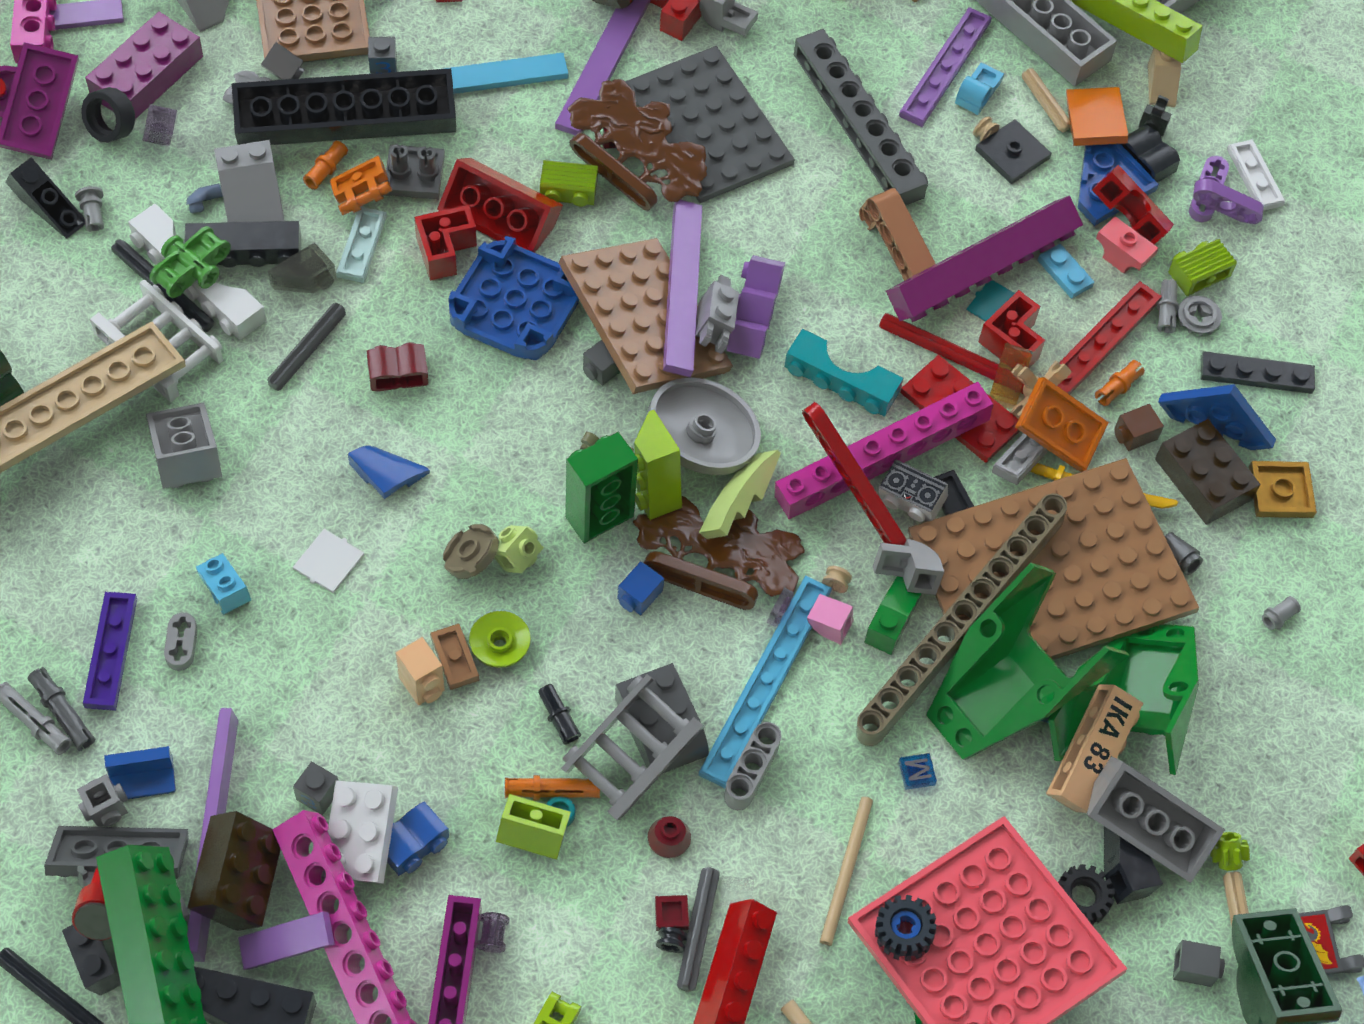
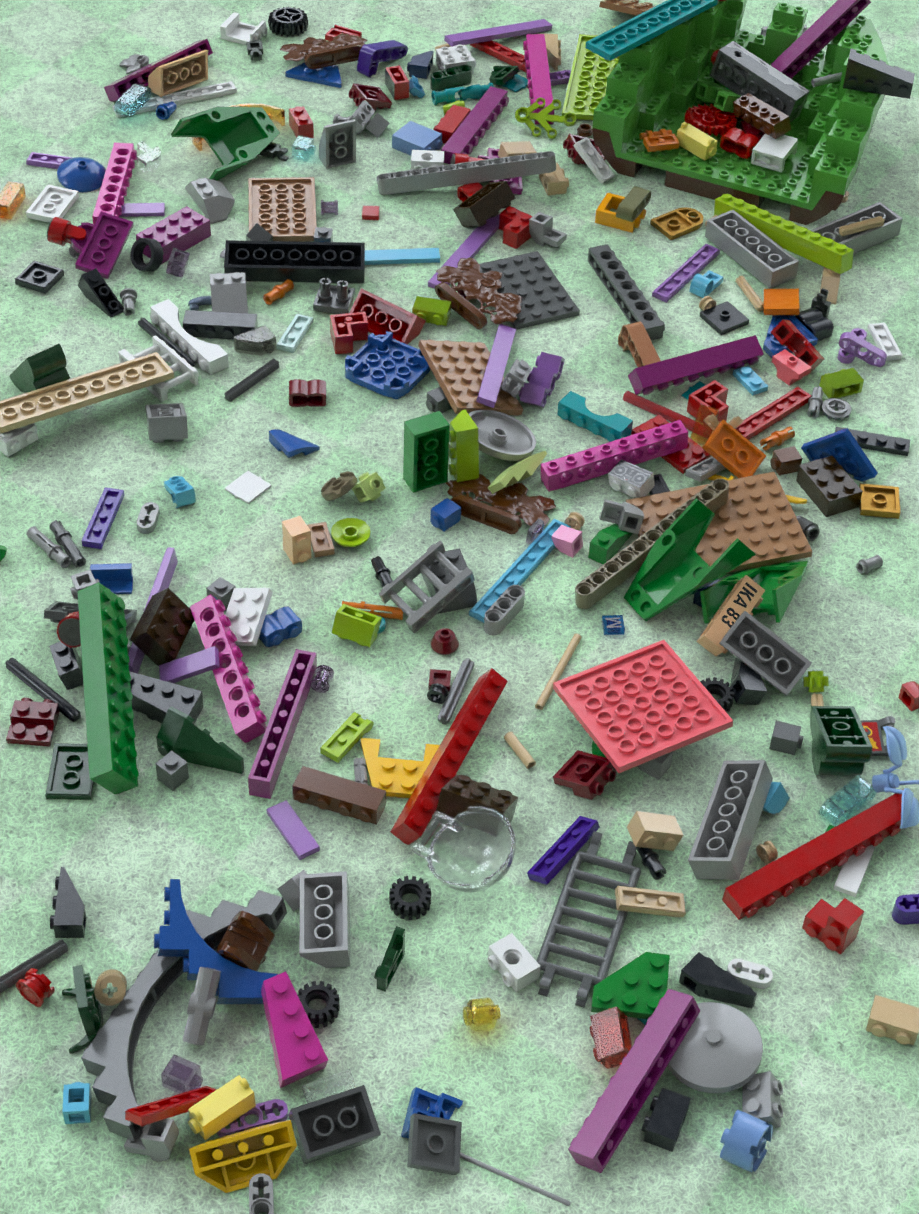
camera: 10 degrees right, 15 degrees down
bright green axle [150,226,231,298] -> none
orange plate [330,156,392,215] -> none
red beam [802,402,907,545] -> none
black bush [875,895,936,961] -> none

